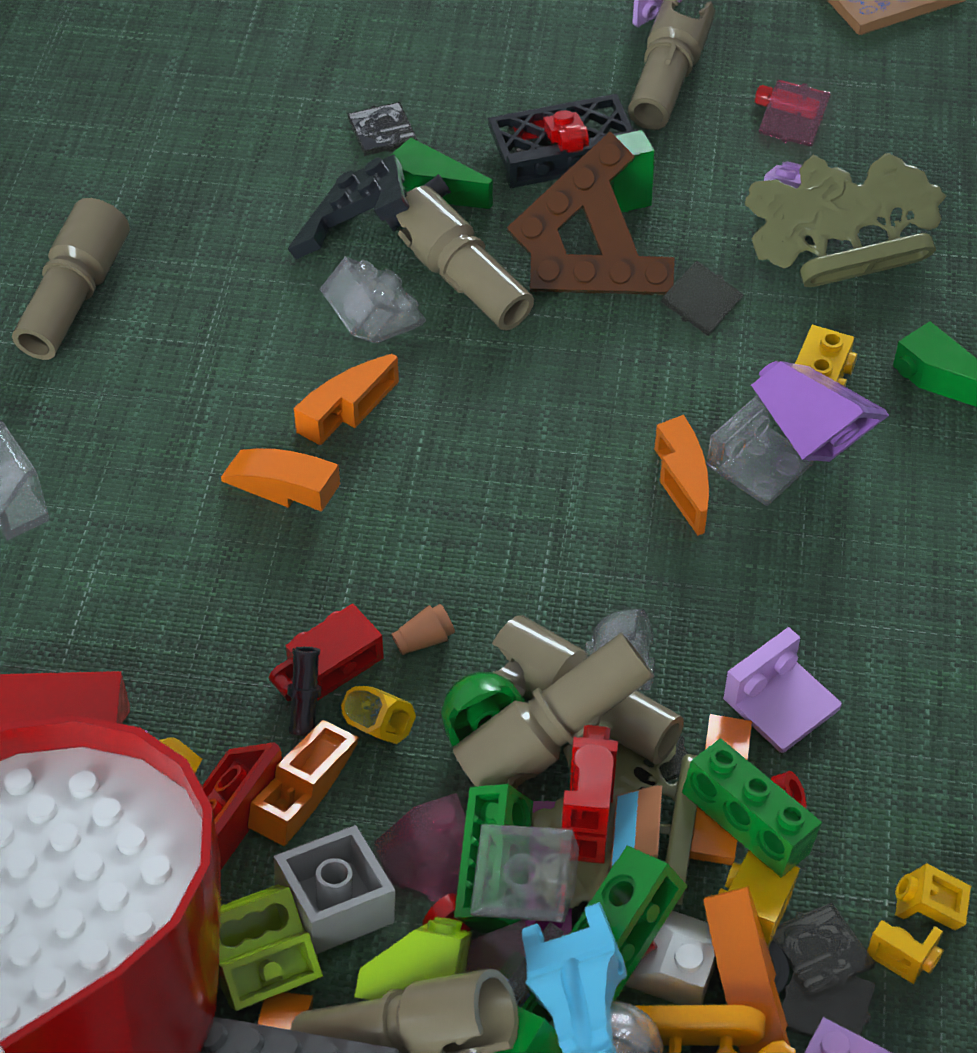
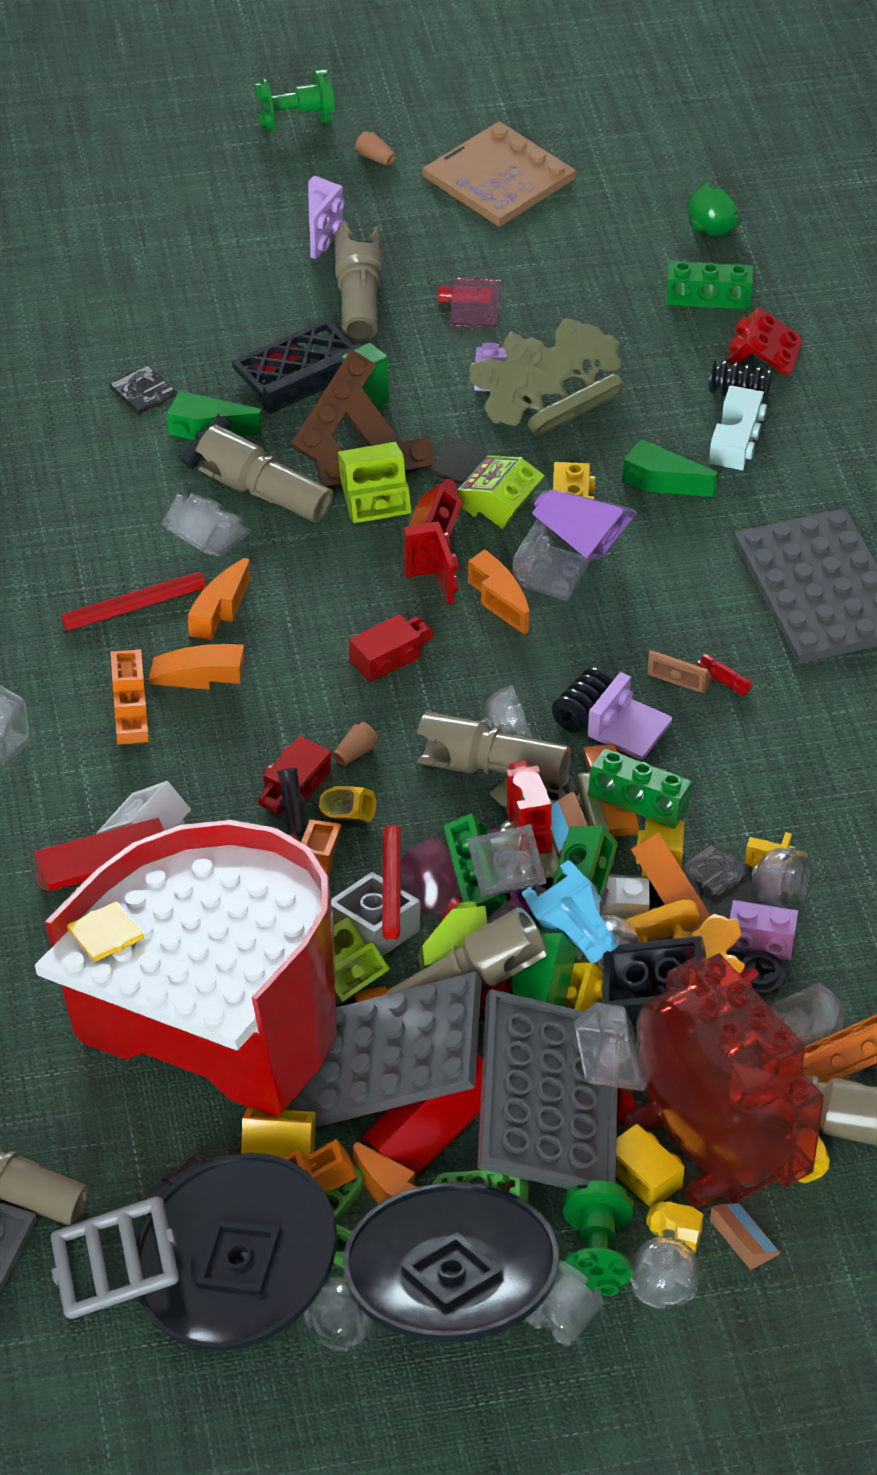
camera: 20 degrees left, 5 degrees down
black wing [288,154,409,260] -> none
green cylinder [441,672,525,747] -> none
dark tan piece [452,632,655,789] -> none
red plate [543,111,589,153] -> none
yellow bracket [895,864,971,930] -> none
none -> red axle [61,572,205,631]
none -> white slope [96,781,191,834]
none -> orange slope [110,649,149,745]
none -> lime piece [338,442,411,523]
none -> red brick [349,614,434,682]
none -> red axle [382,825,401,940]
none -> red bracket [403,521,459,604]
none -> red brick [408,479,463,537]
none -> lime piece [456,455,545,529]
none -> black piece [552,668,614,733]
none -> nougat slope [647,650,712,694]
none -> red axle [697,654,753,696]
none -> clear cylinder [752,848,812,910]

